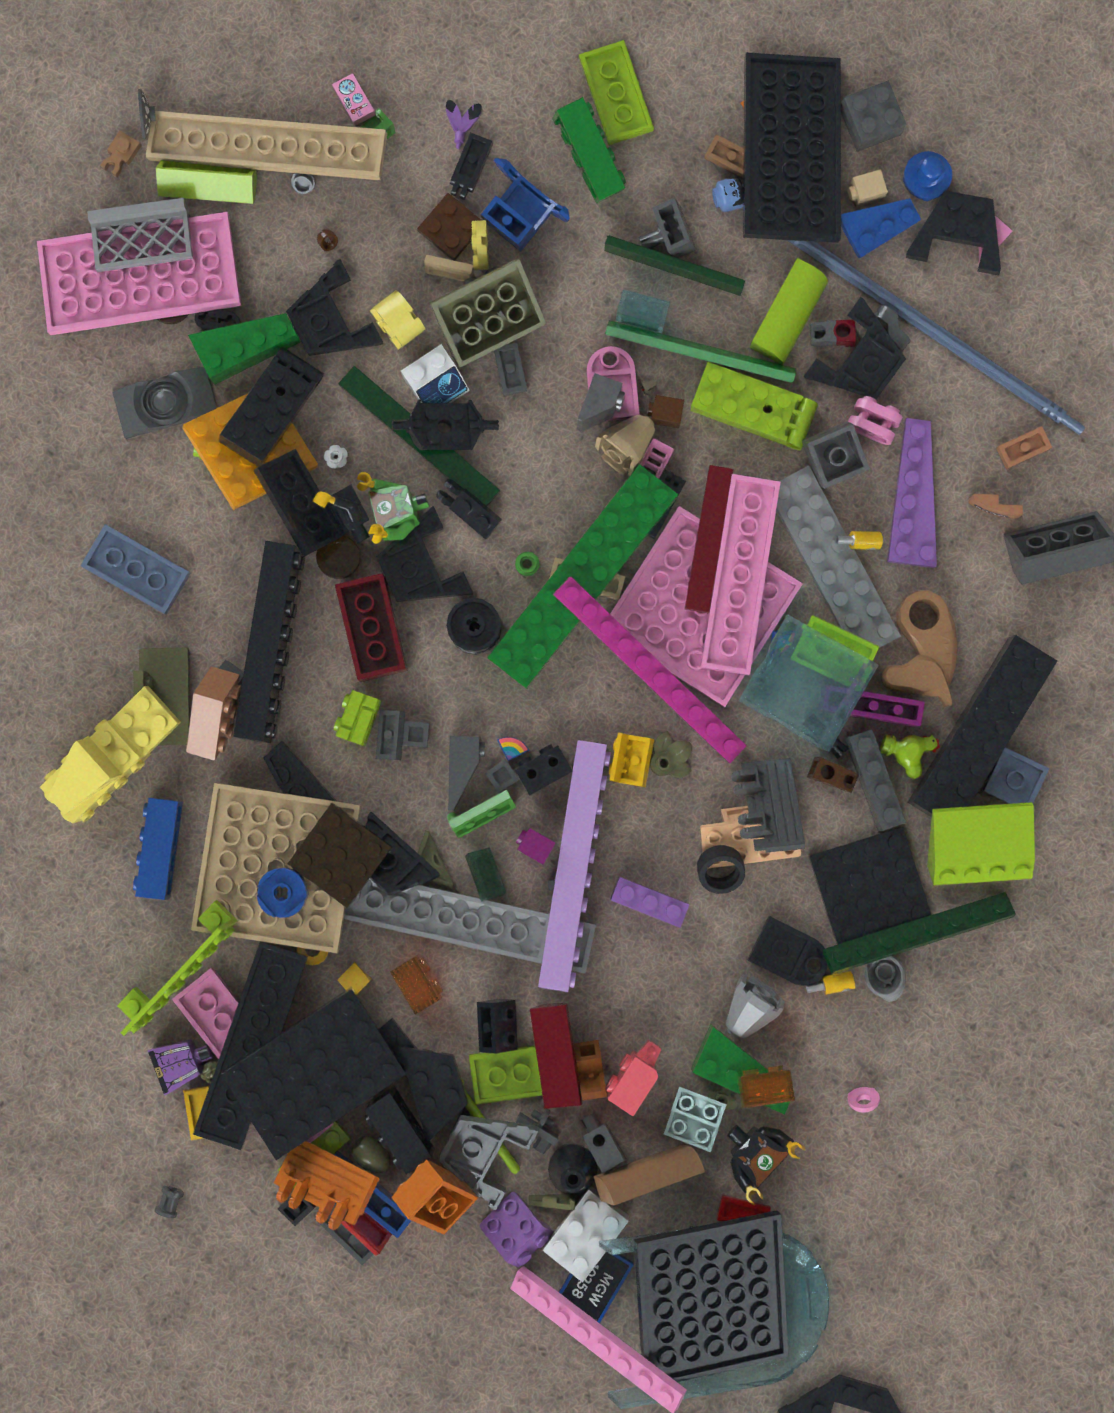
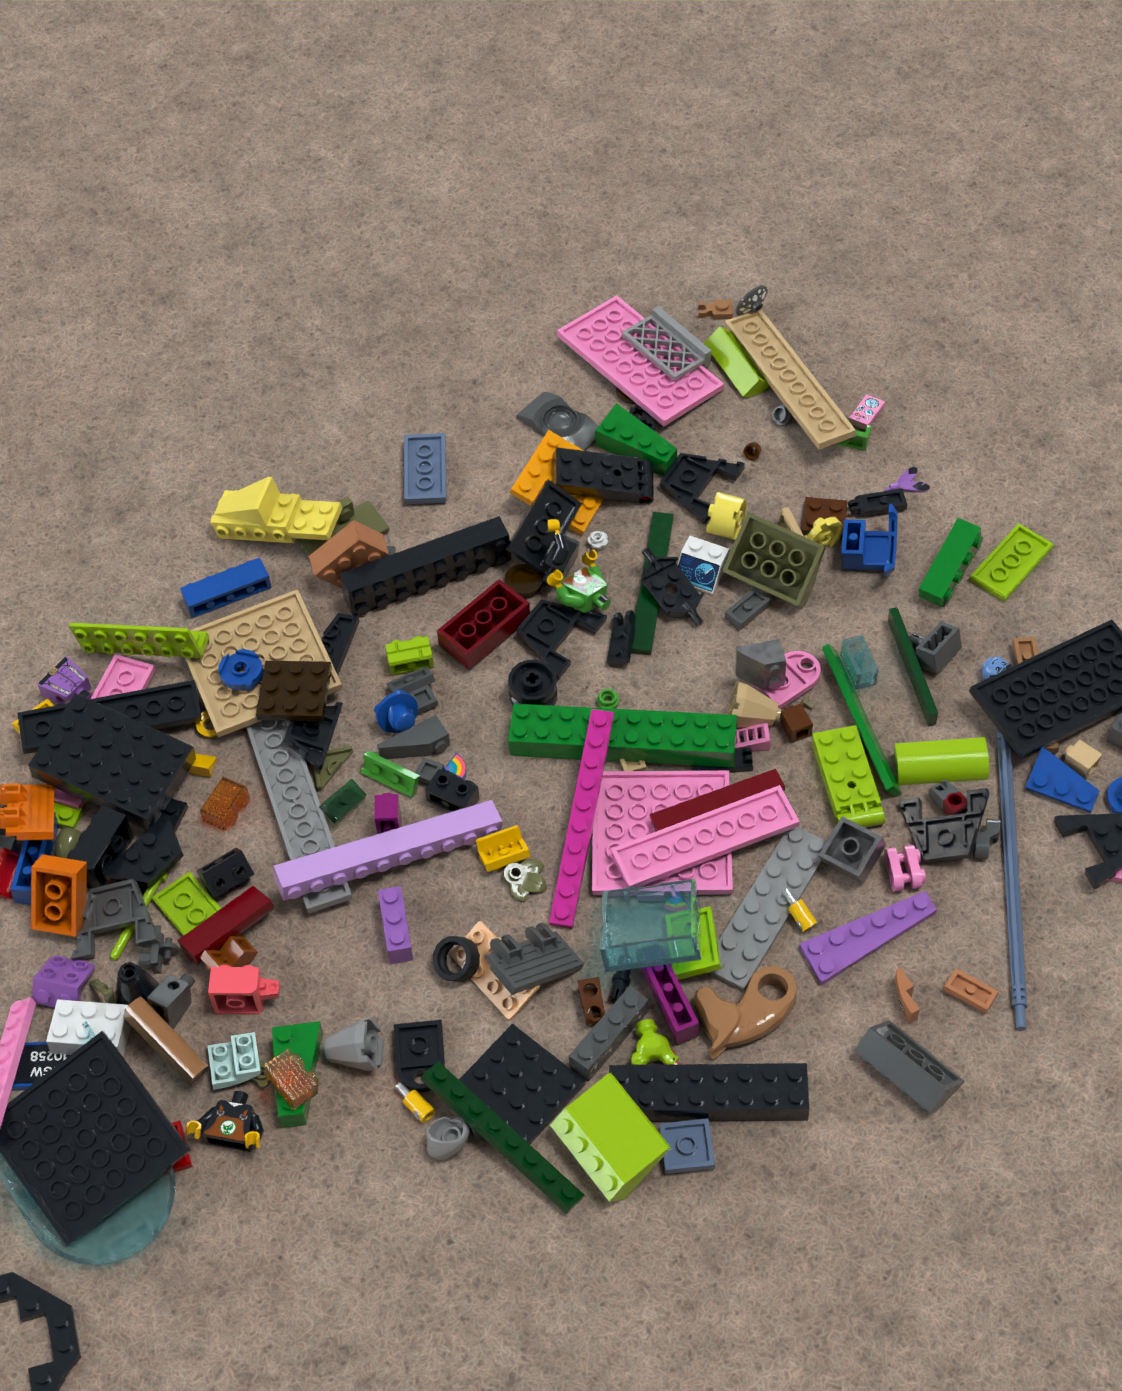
camera: 60 degrees right, 30 degrees down
bright pink piece [847,1087,880,1113] -> none
none -> blue plate [374,689,418,733]

